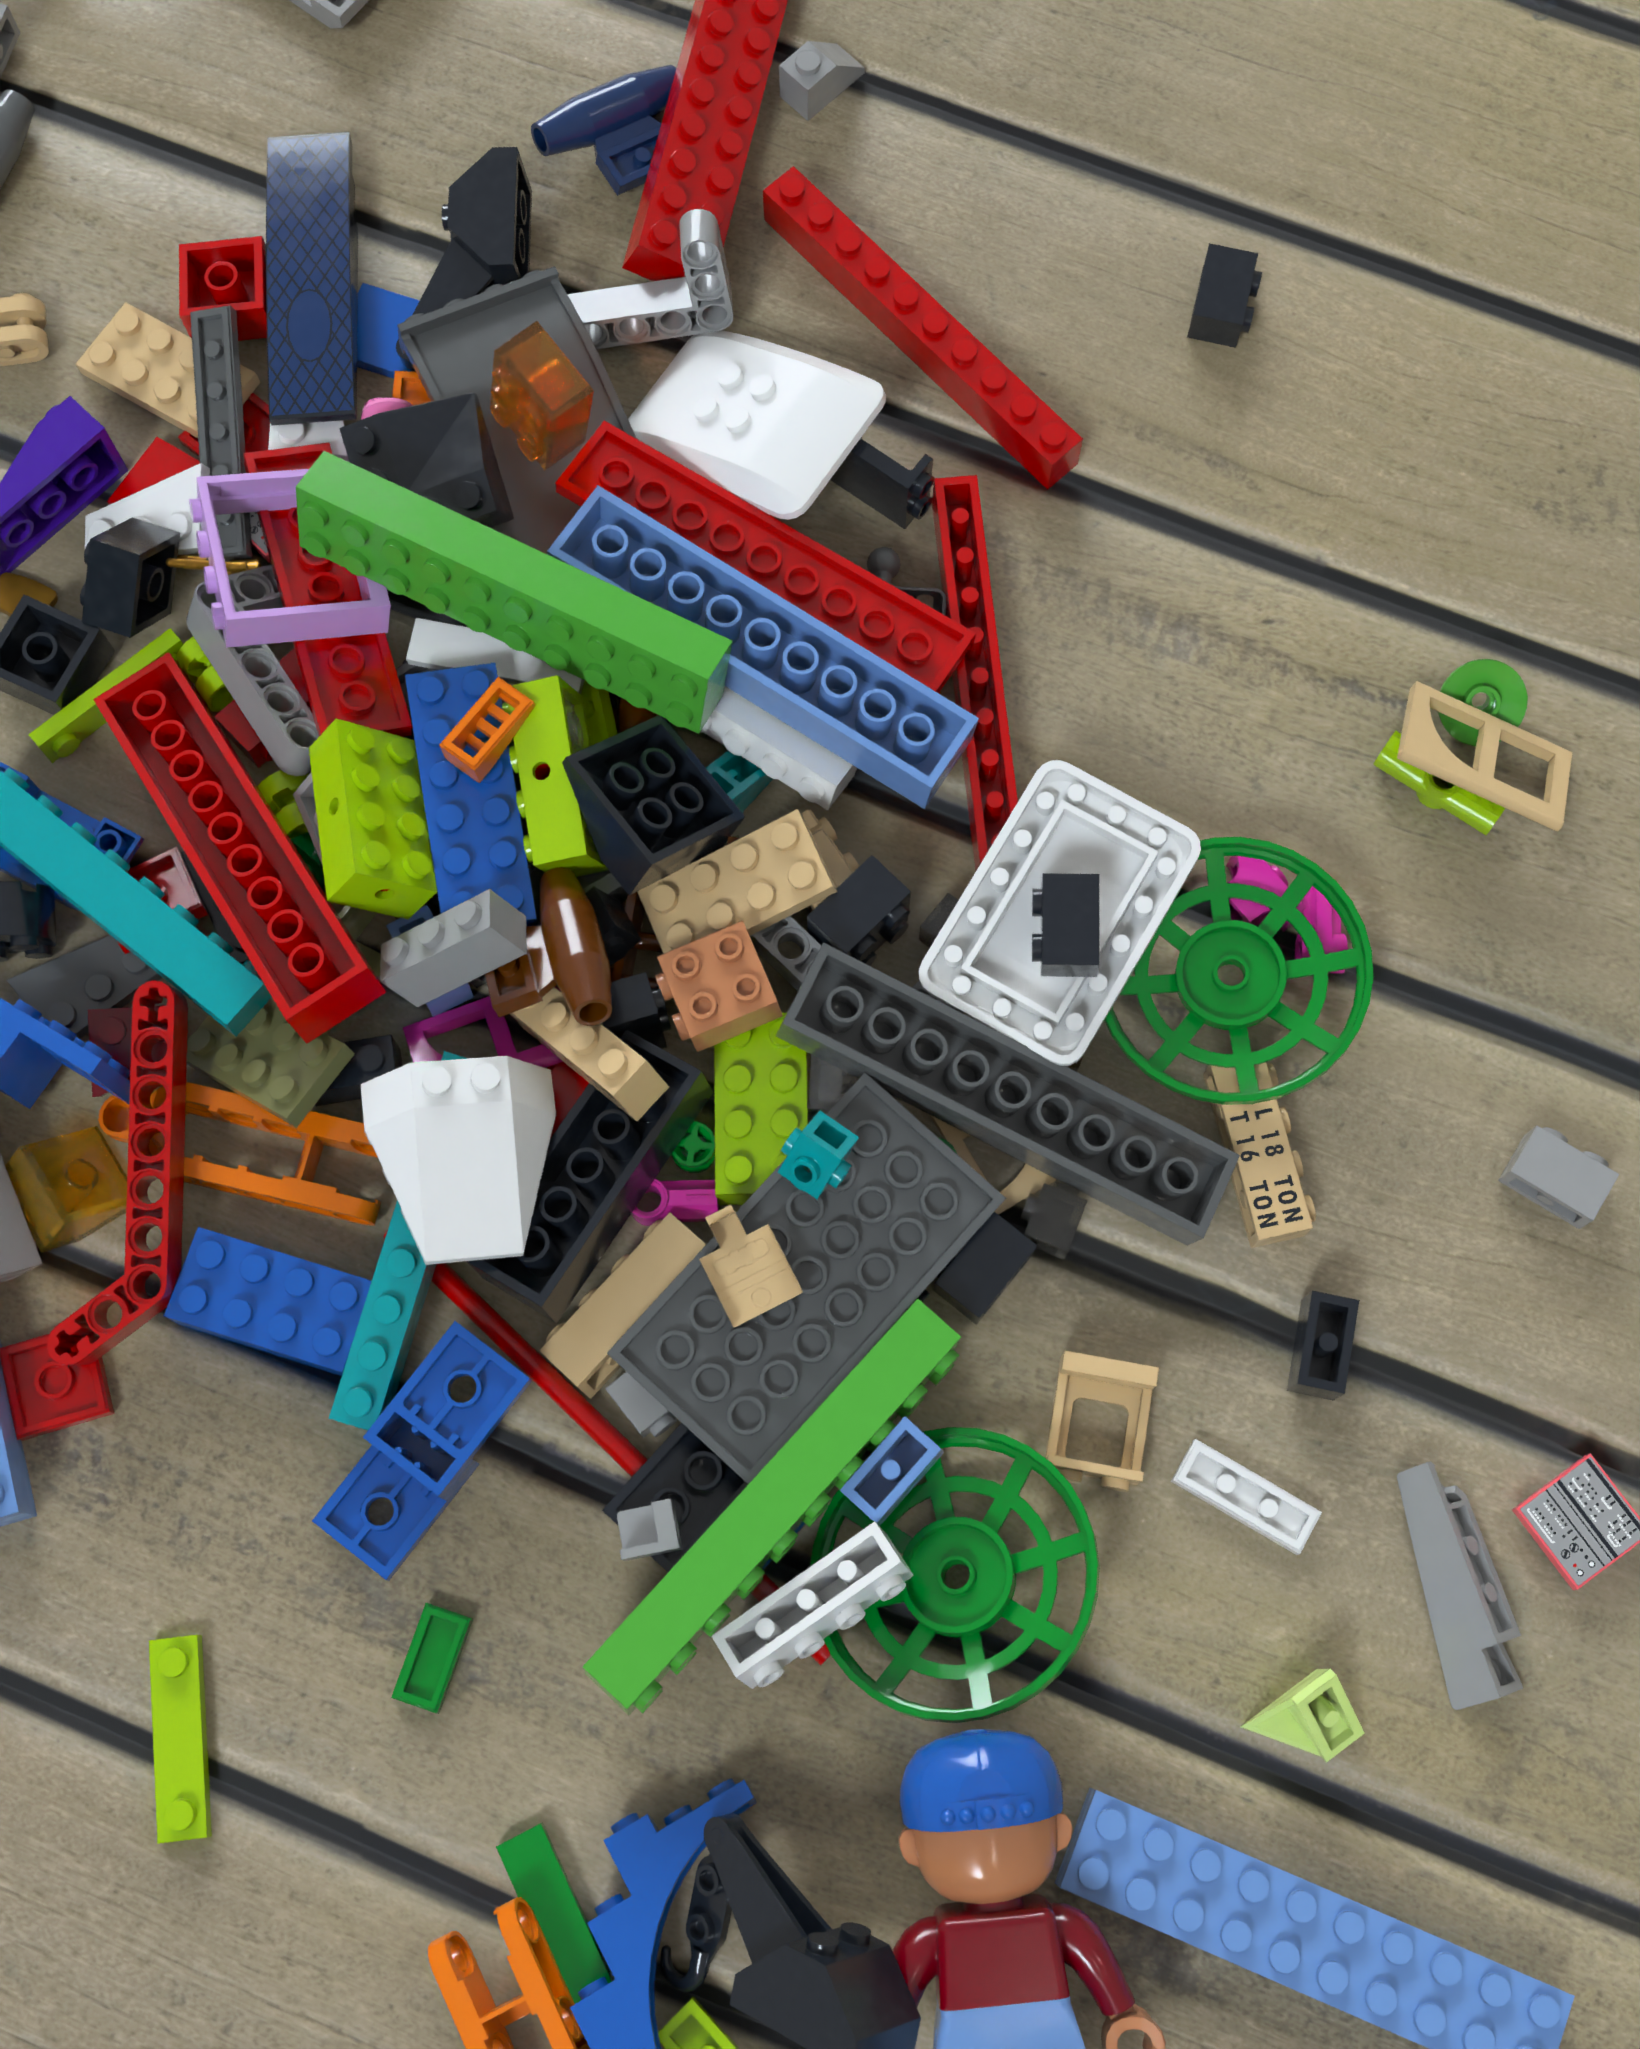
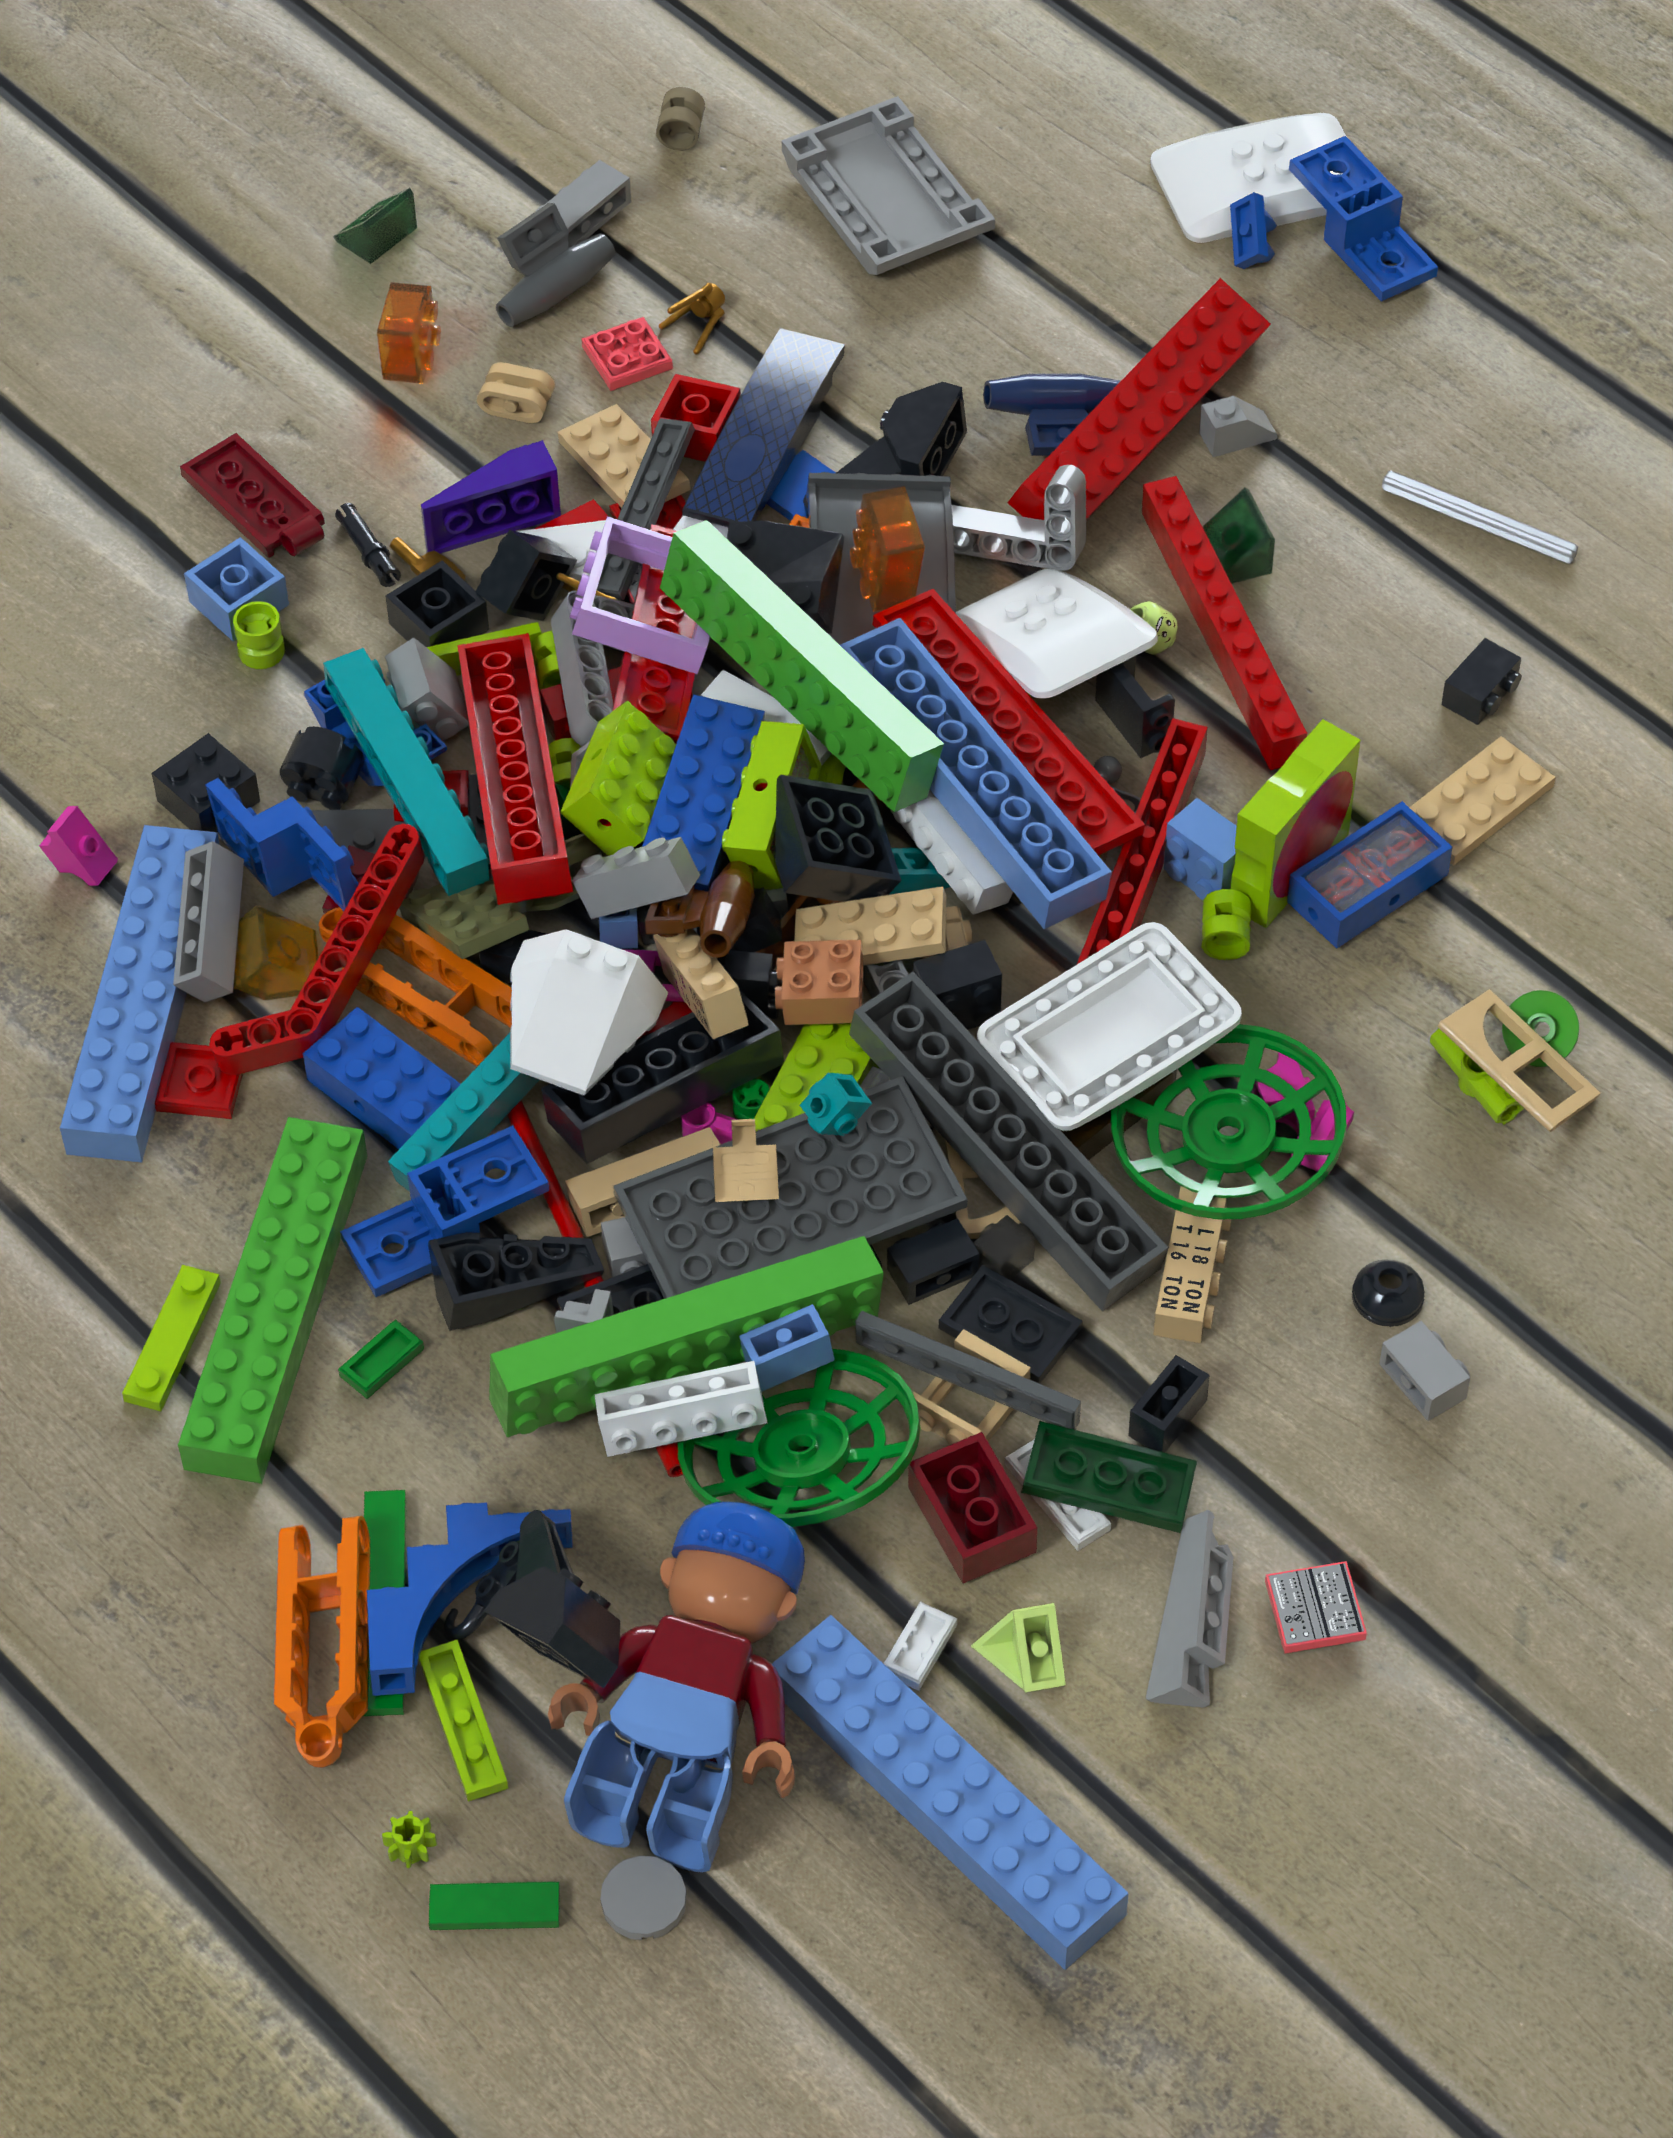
camera: 25 degrees right, 20 degrees down
orange slope [439,677,535,783] -> none
black brick [1032,873,1099,977] -> none
none -> bright green brick [178,1117,368,1484]
none -> light grey brick [385,638,469,742]
none -> black wedge [428,1232,604,1331]
none -> coral tile [582,317,673,391]
none -> pearl gold plant [659,283,725,355]
none -> dark grey tile [855,1311,1081,1430]
none -> white plate [884,1602,957,1691]
none -> dark red brick [908,1432,1038,1584]
none -> black plate [938,1265,1083,1384]
none -> dark green tile [1021,1421,1197,1533]
none -> yellowish green head [1130,601,1178,655]
none -> medium blue brick [1164,798,1237,901]
none -> lime wheel [1201,889,1251,960]
none -> clear green slope [1203,487,1275,584]
none -> lime tile [1231,719,1361,928]
none -> brick [1287,801,1453,949]
none -> black piece [1352,1259,1425,1327]
none -> axle [1382,470,1578,564]
none -> tan plate [1409,736,1556,865]

